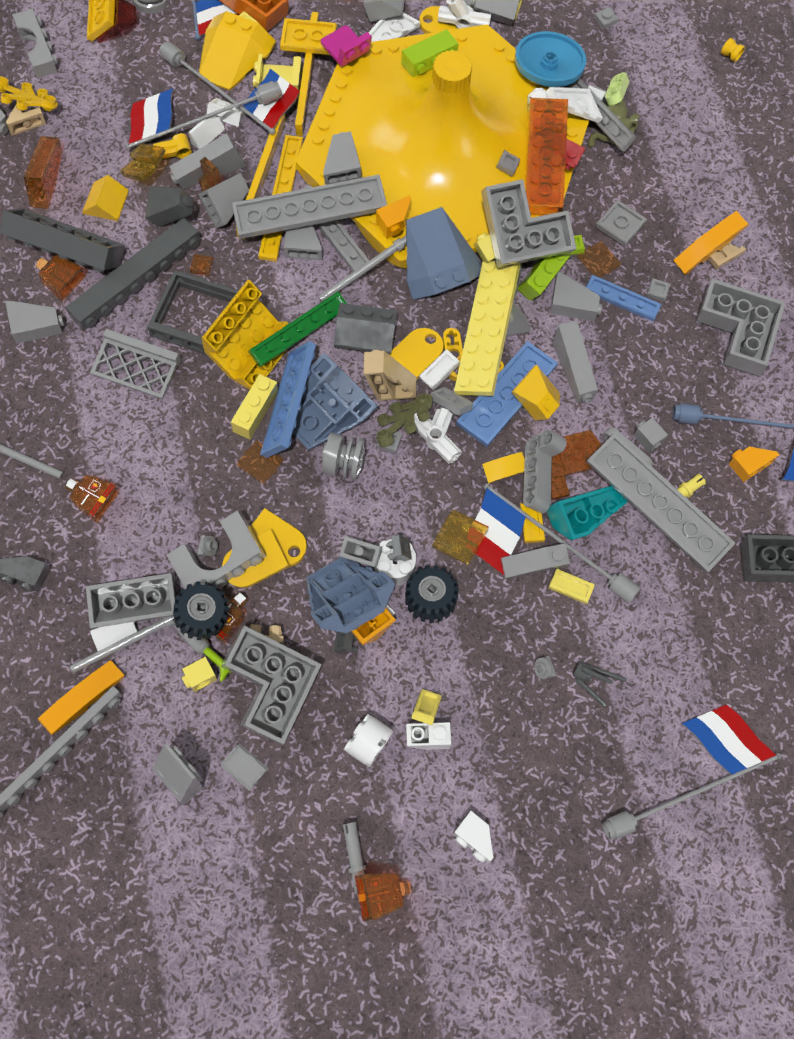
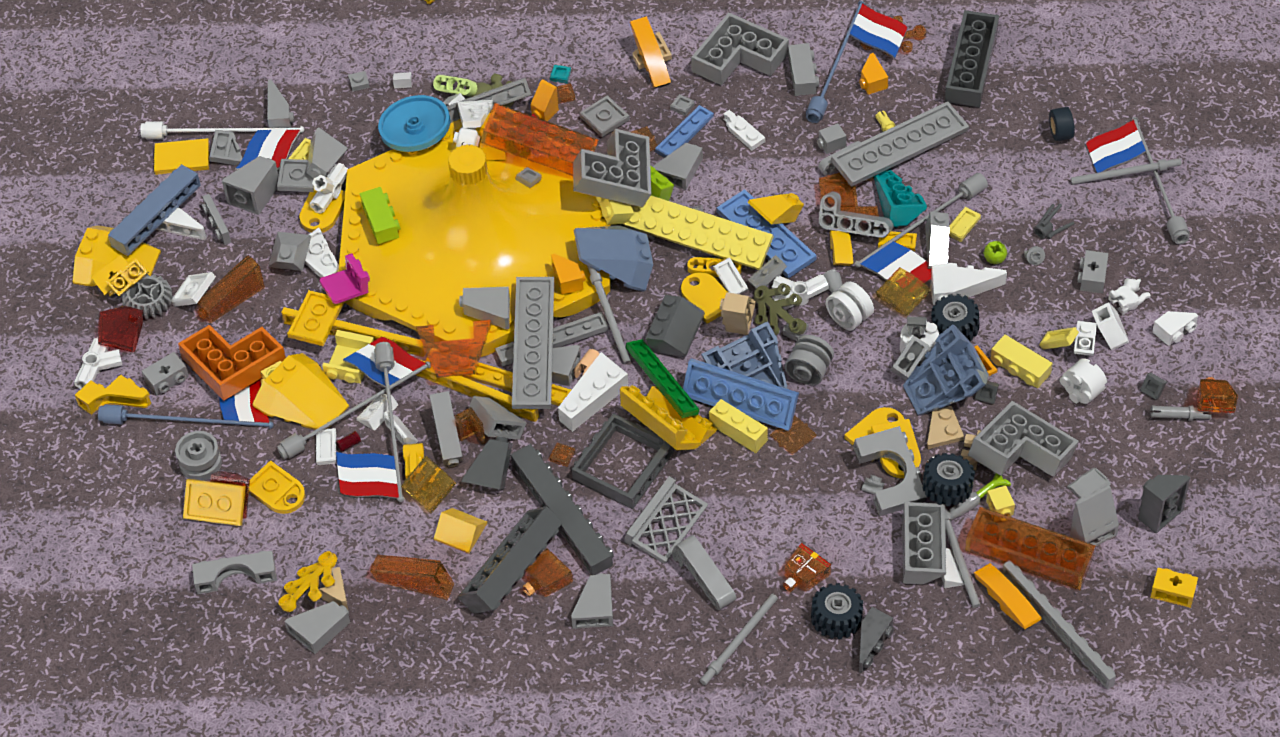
camera: 70 degrees left, 15 degrees down
light grey slope [553,320,598,403] -> none
none -> yellow tile [243,460,305,514]
none -> white tile [316,428,337,465]
none -> dark red piece [336,431,361,452]
none -> white slope [393,72,412,88]
none -> clear orange wing [416,320,491,378]
none -> light orange slope [530,79,559,123]
none -> teal tile [550,65,571,84]
none -> clear orange tile [556,83,575,104]
none -> white wedge [558,352,628,432]
none -> light nougat piece [574,349,600,378]
none -> light grey beam [672,535,737,610]
none -> white hinge [724,110,765,151]
none -> light grey brick [788,43,819,96]
none -> black wheel [811,583,864,639]
none -> light grey cone [823,269,843,293]
none -> white wheel [825,281,874,331]
none -> tan wing [927,406,964,449]
none -> white wedge [930,263,1007,305]
none -> clear orange brick [965,507,1096,591]
none -> lime piece [983,241,1007,264]
none -> light yellow brick [990,335,1053,388]
none -> black wheel [1049,107,1075,141]
none -> light grey bar [1071,158,1182,185]
none -> light grey brick [1077,250,1108,294]
none -> white slope [1092,302,1129,350]
none -> white animal [1108,278,1151,315]
none -> dark grey slope [1138,475,1190,533]
none -> dark grey tile [1140,372,1167,400]
none -> yellow brick [1150,568,1198,608]

